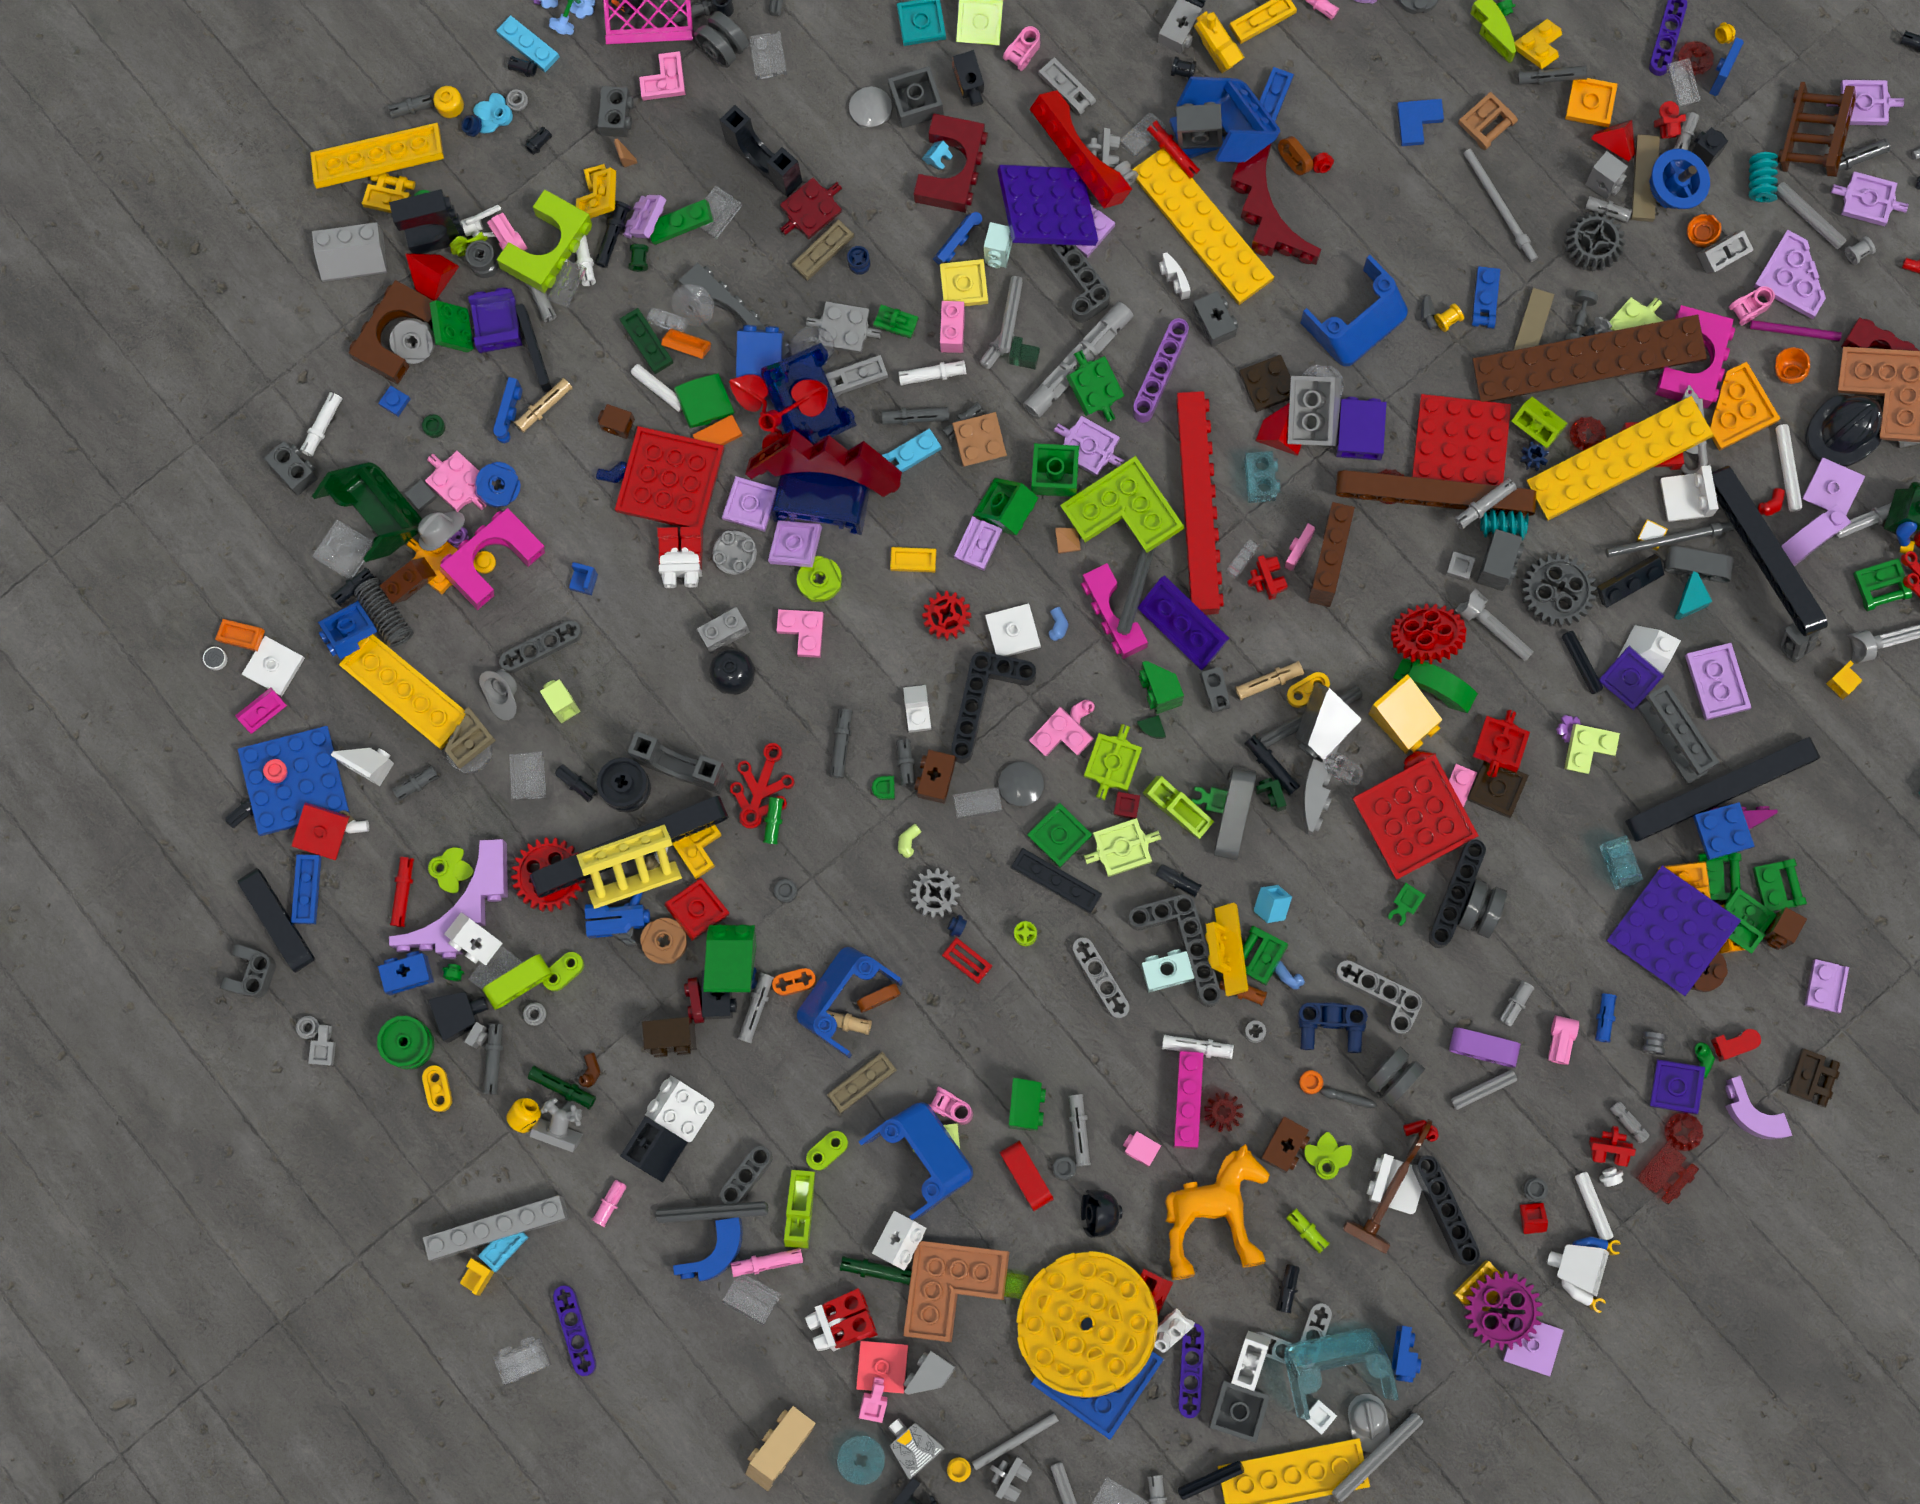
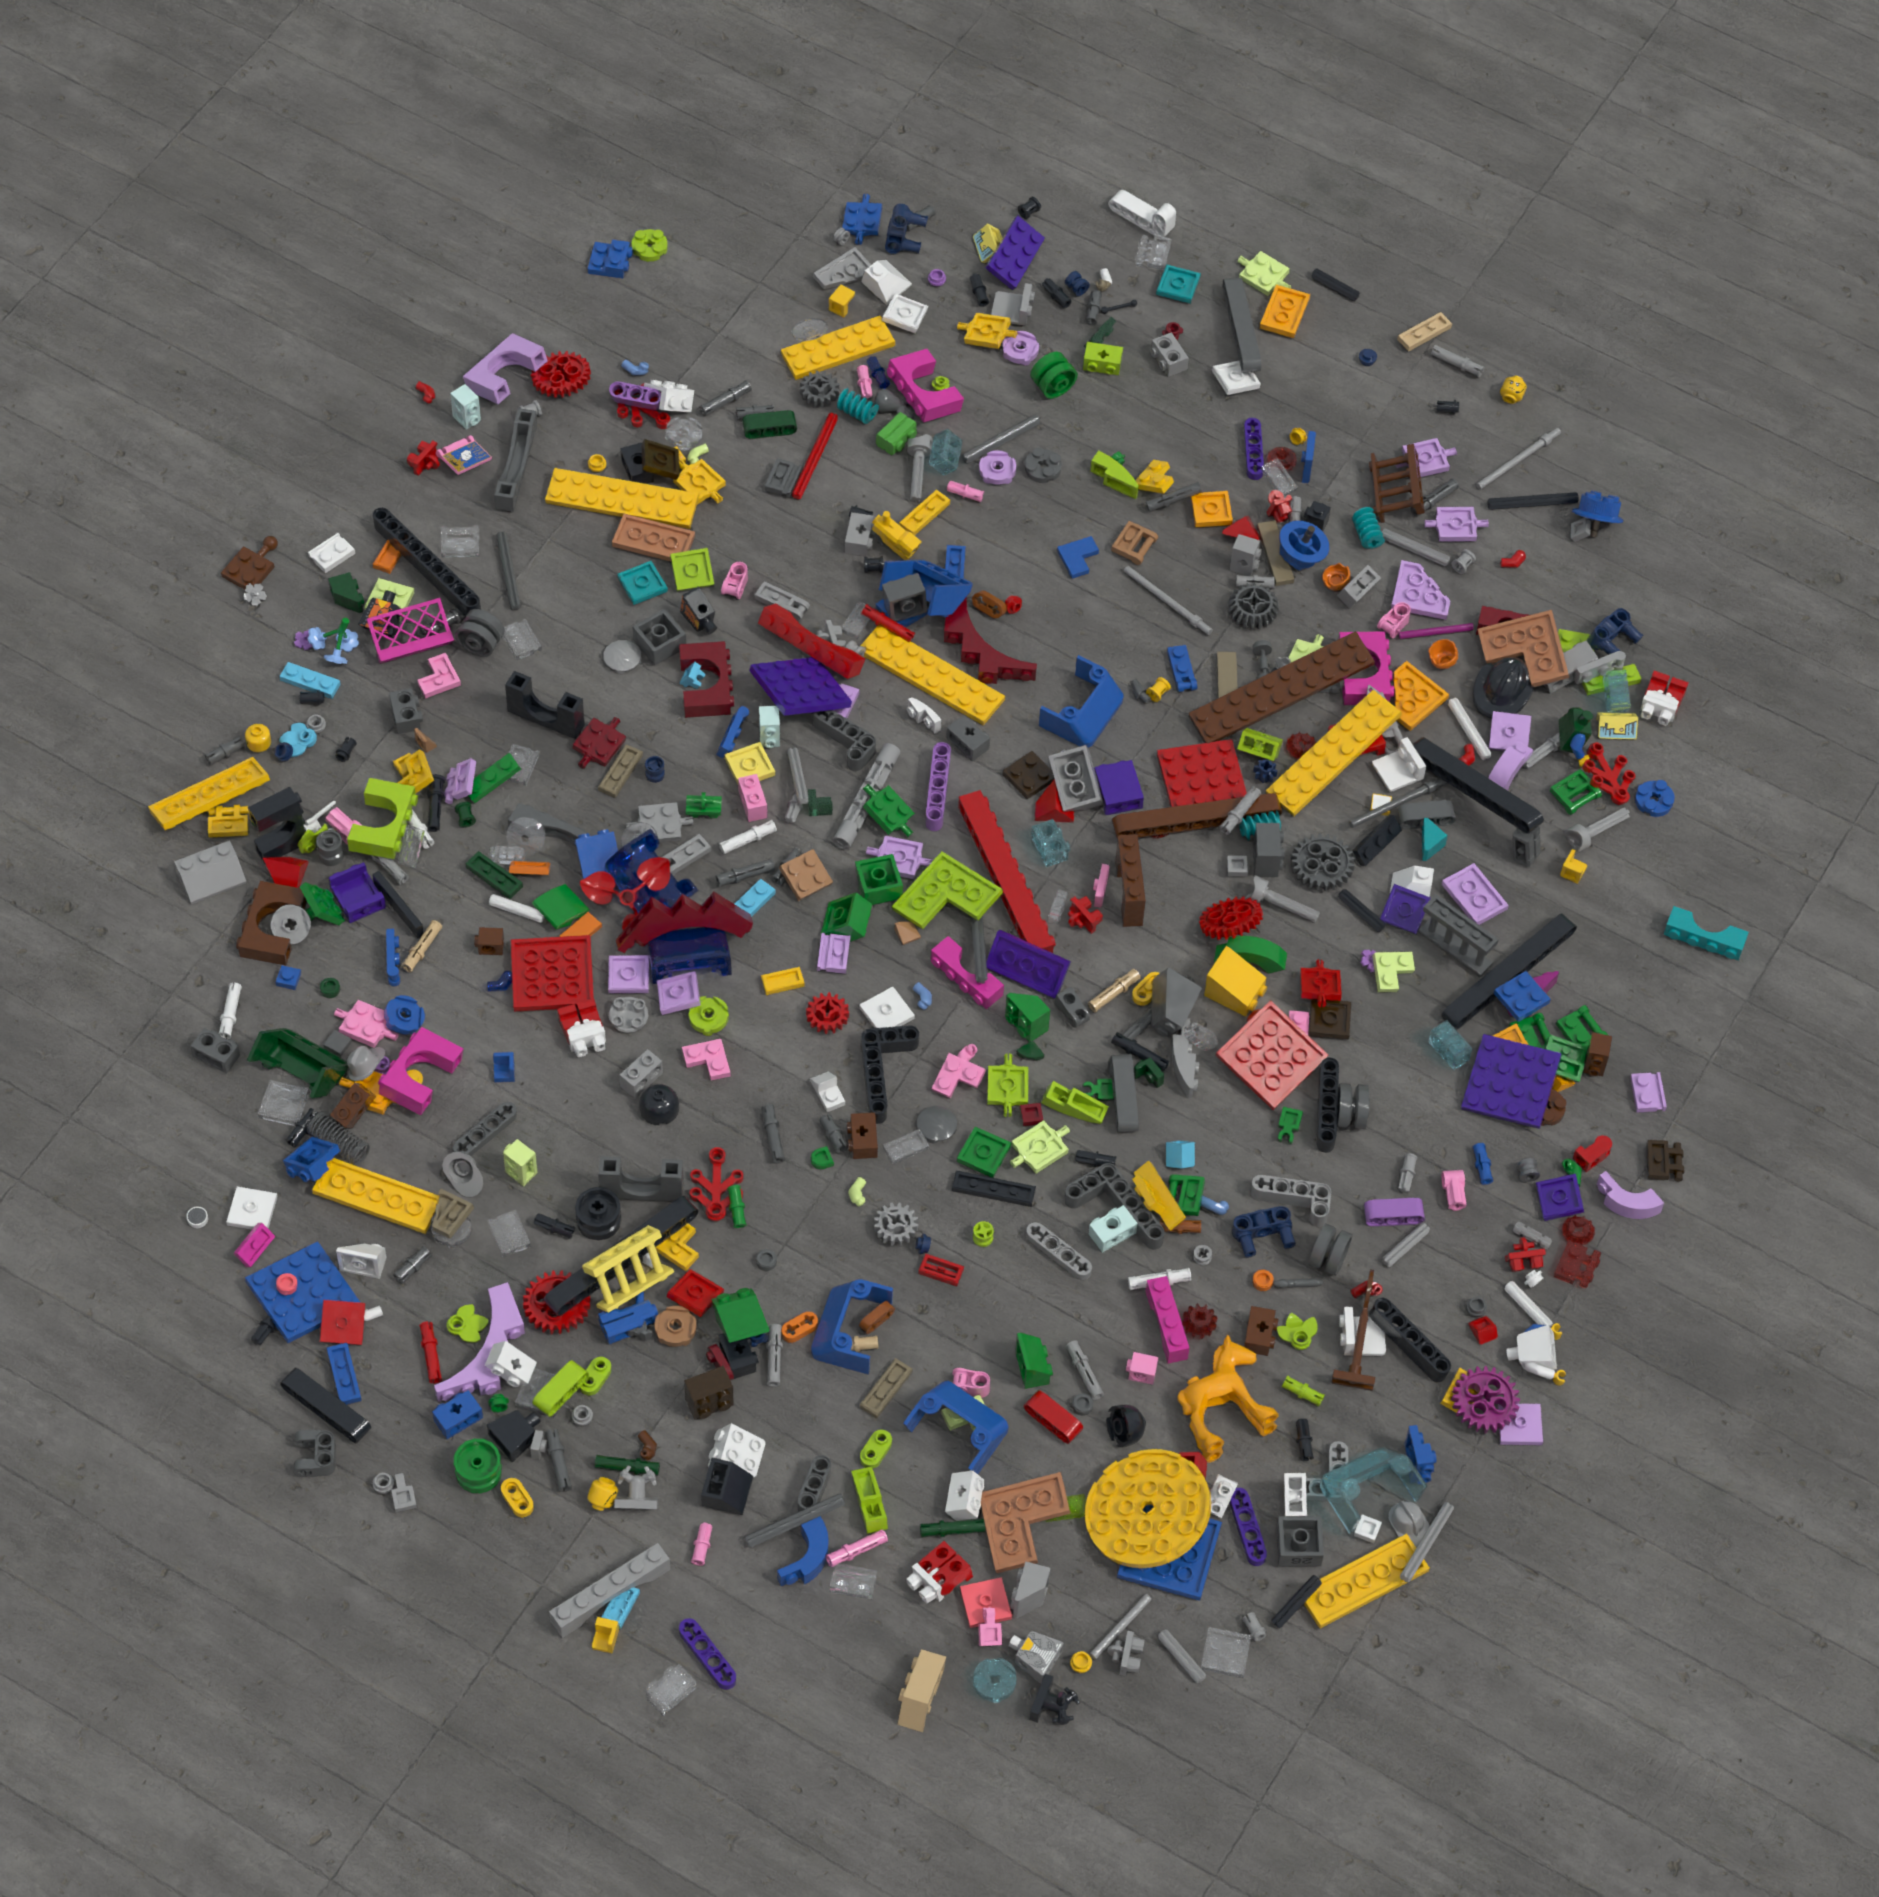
camera: 30 degrees left, 20 degrees down
orange tile [215,619,265,652] -> none

